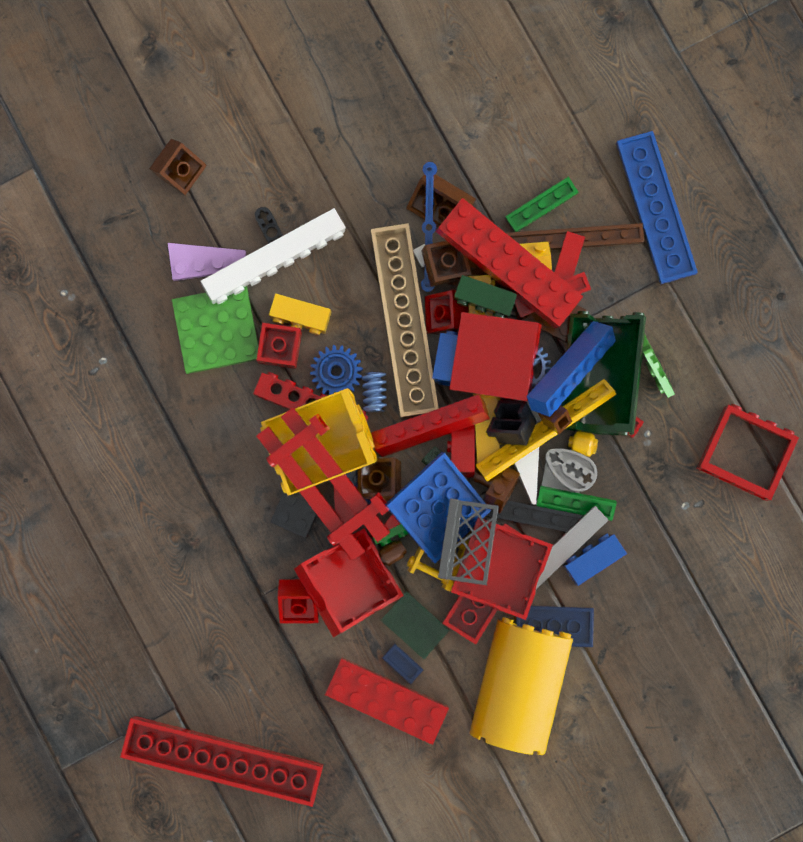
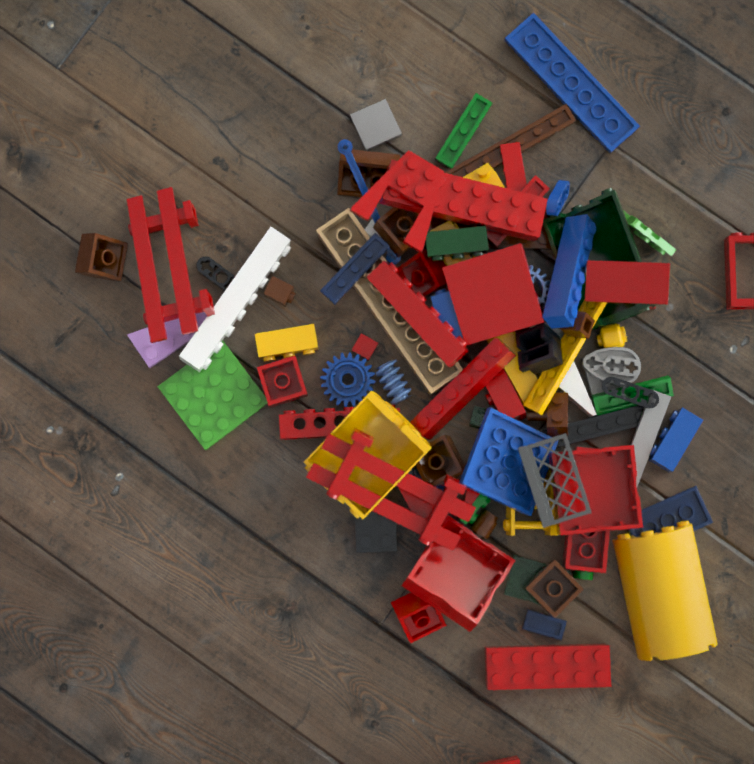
camera: 30 degrees left, 0 degrees up
none -> red fence [127,187,215,343]
none -> reddish brown brick [263,276,296,307]
none -> dark blue tile [320,233,390,305]
none -> light grey tile [350,99,402,151]
none -> red wing [350,150,444,253]
none -> red tile [351,333,379,361]
none -> red brick [366,261,469,367]
none -> reddish brown brick [523,559,584,618]
none -> blue beam [546,180,570,216]
none -> green tile [573,570,594,580]
none -> red tile [585,260,670,305]
none -> black beam [602,377,659,408]

